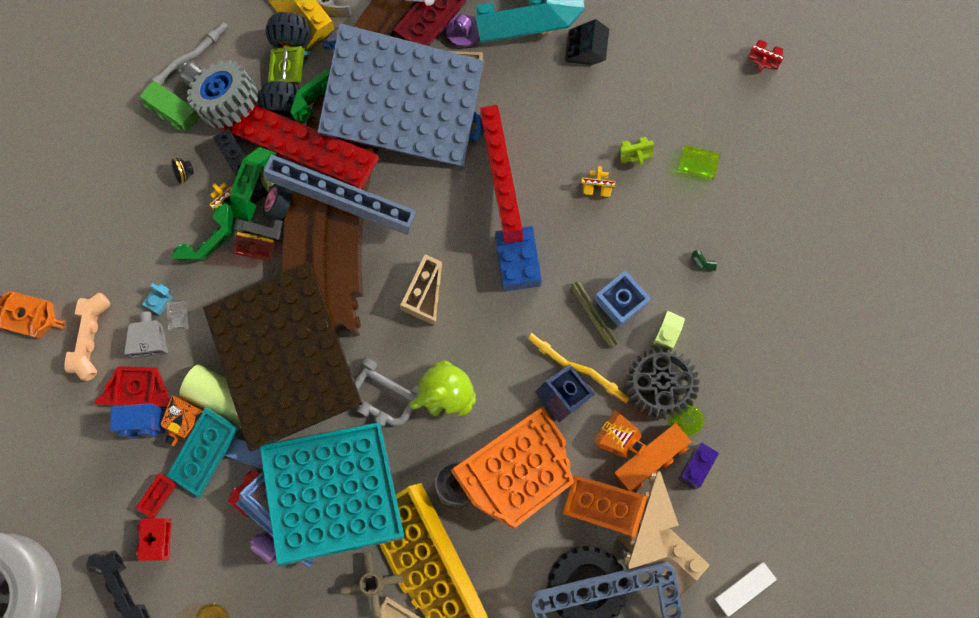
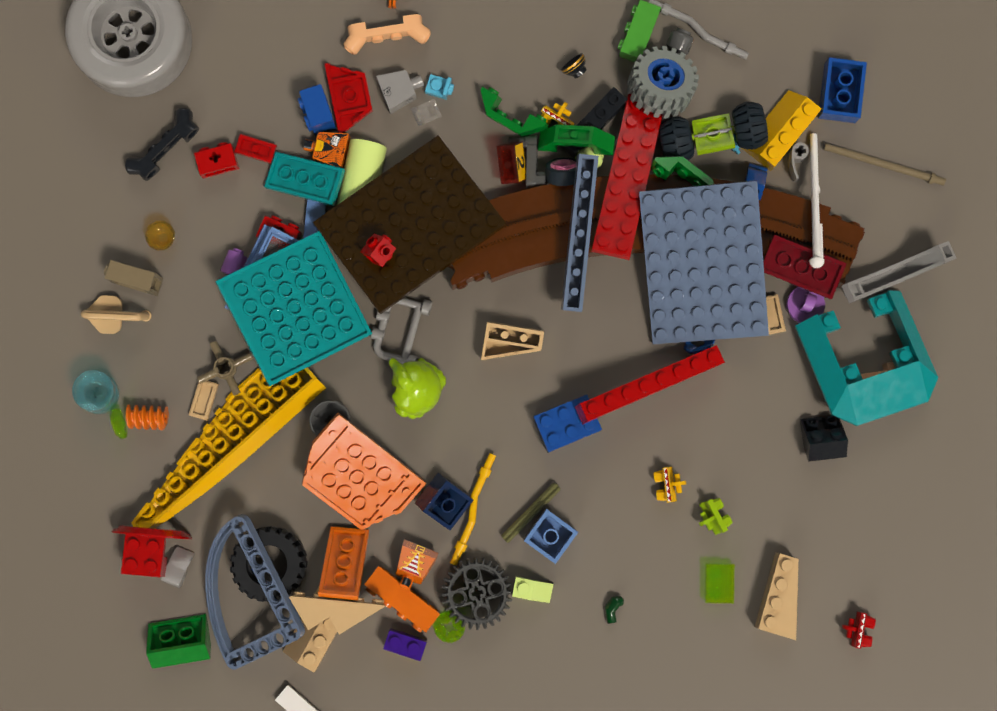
camera: 70 degrees right, 10 degrees up
none -> red brick [360,233,396,267]
none -> tan wedge [754,552,799,640]

